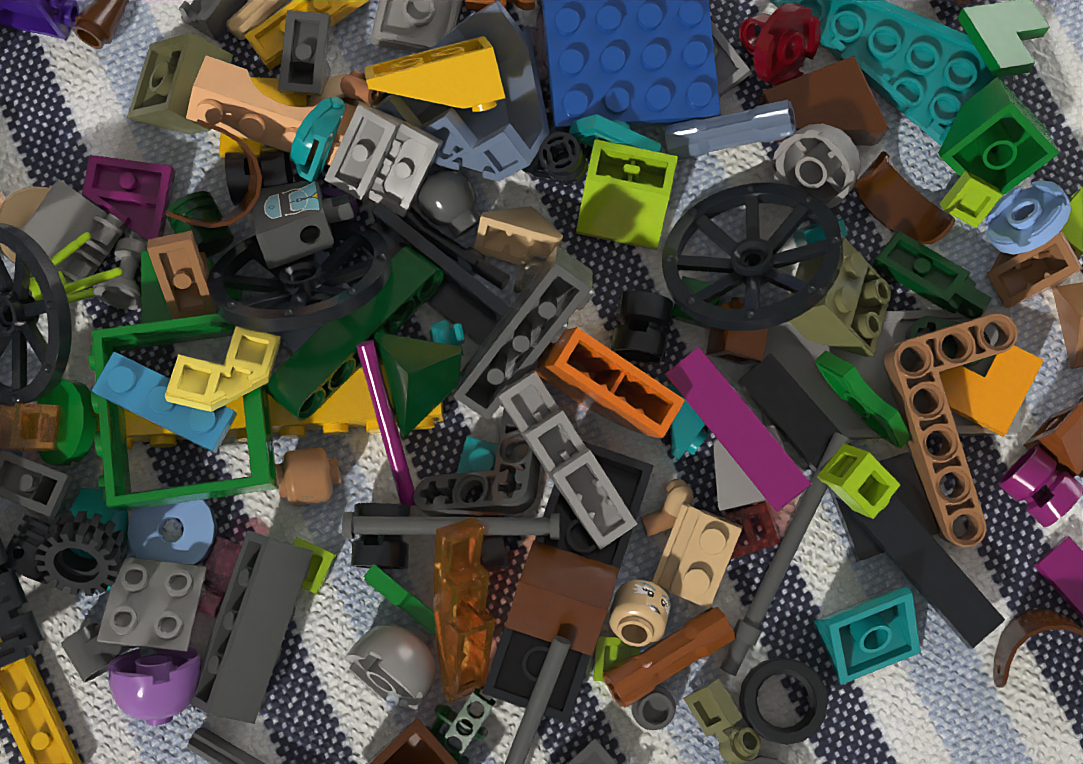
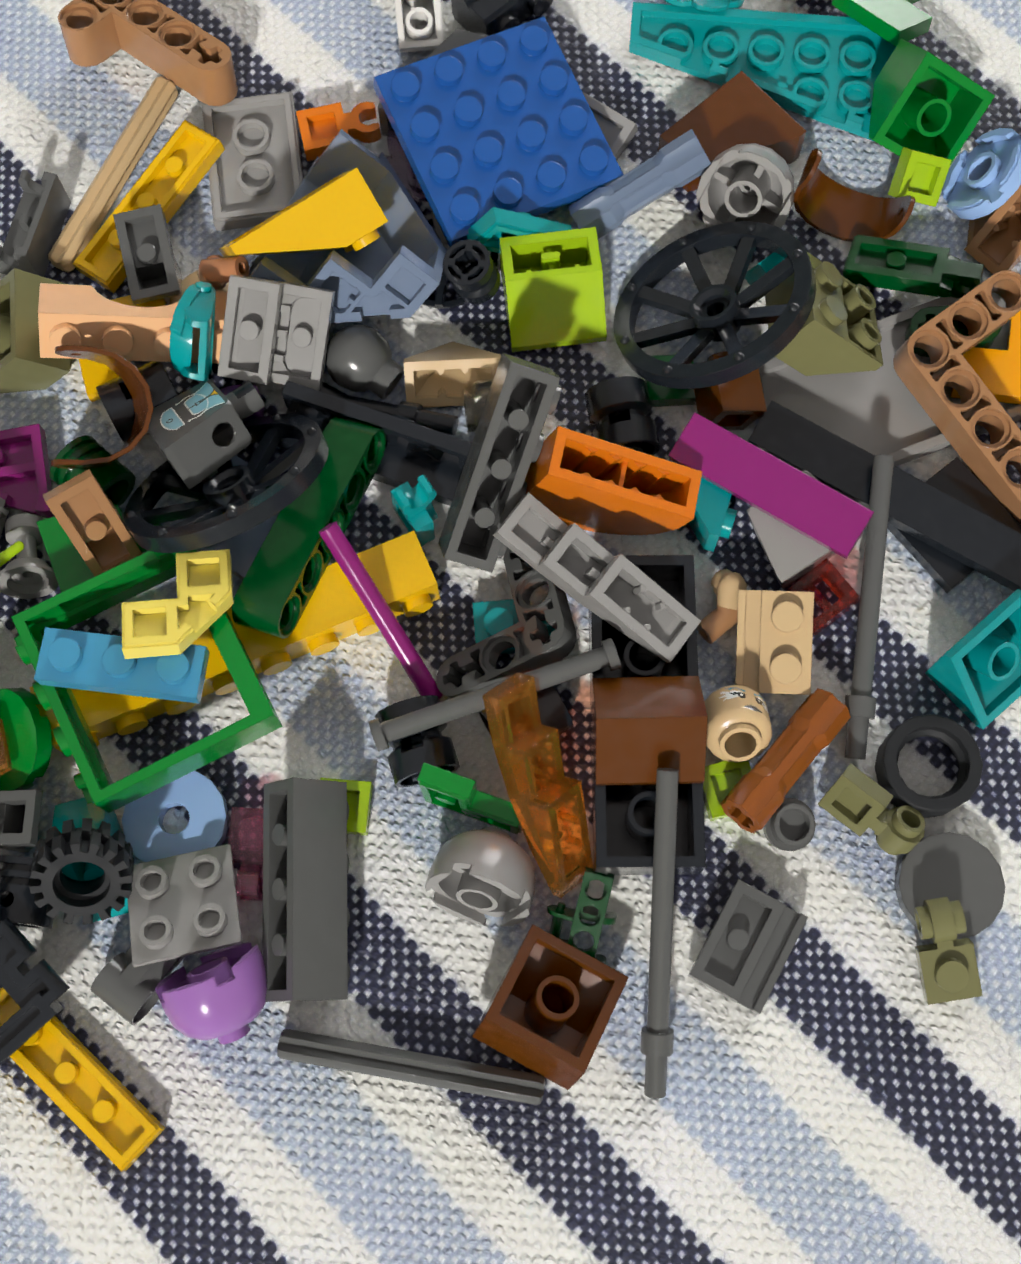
camera: 15 degrees left, 5 degrees down
medium nougat head [276,447,341,507] -> none
dark green slope [374,332,463,438] -> none
dark red tile [739,3,820,86] -> none
green tile [815,350,912,448] -> none
lime brick [817,443,900,519] -> none

